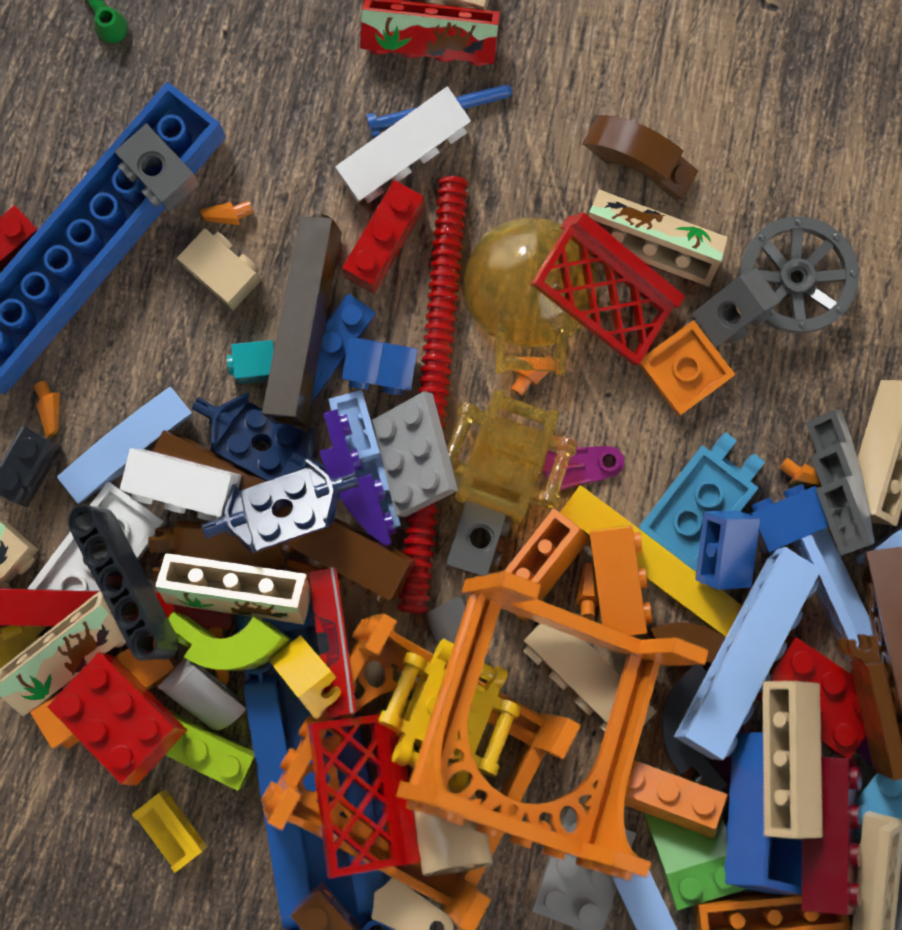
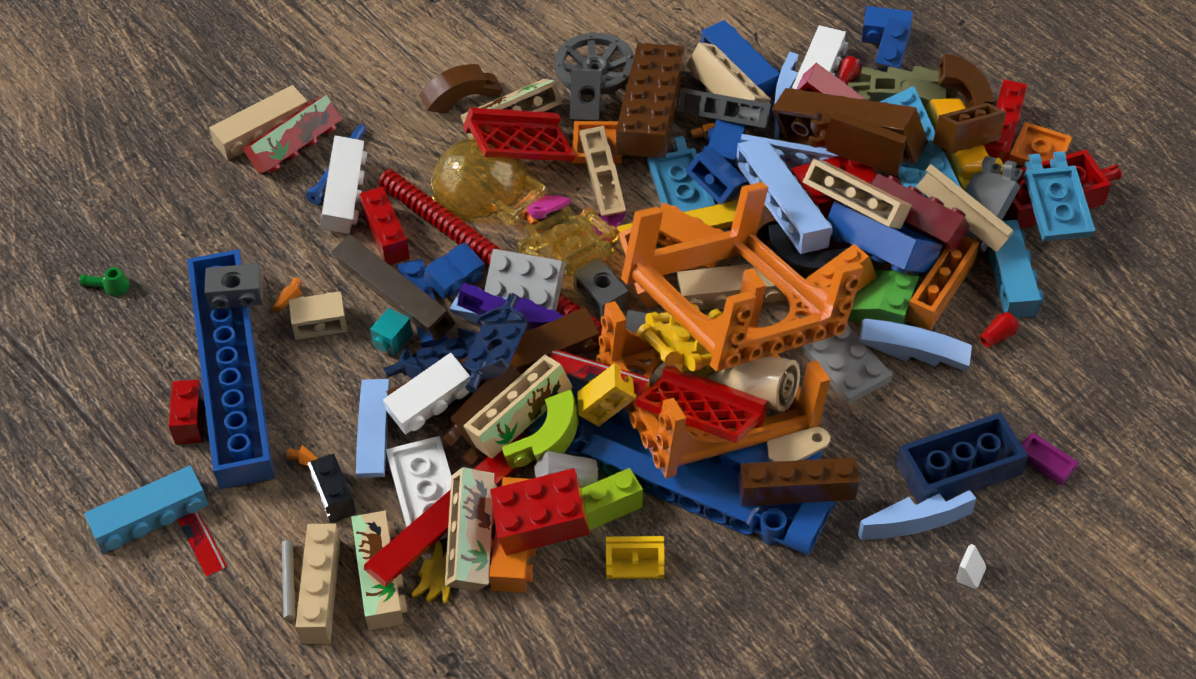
camera: 50 degrees left, 30 degrees down
black beam [68,505,178,660] -> none
none -> dark pink piece [527,195,571,219]
none -> tan slope [580,126,626,217]
none -> reddish brown brick [616,43,685,158]

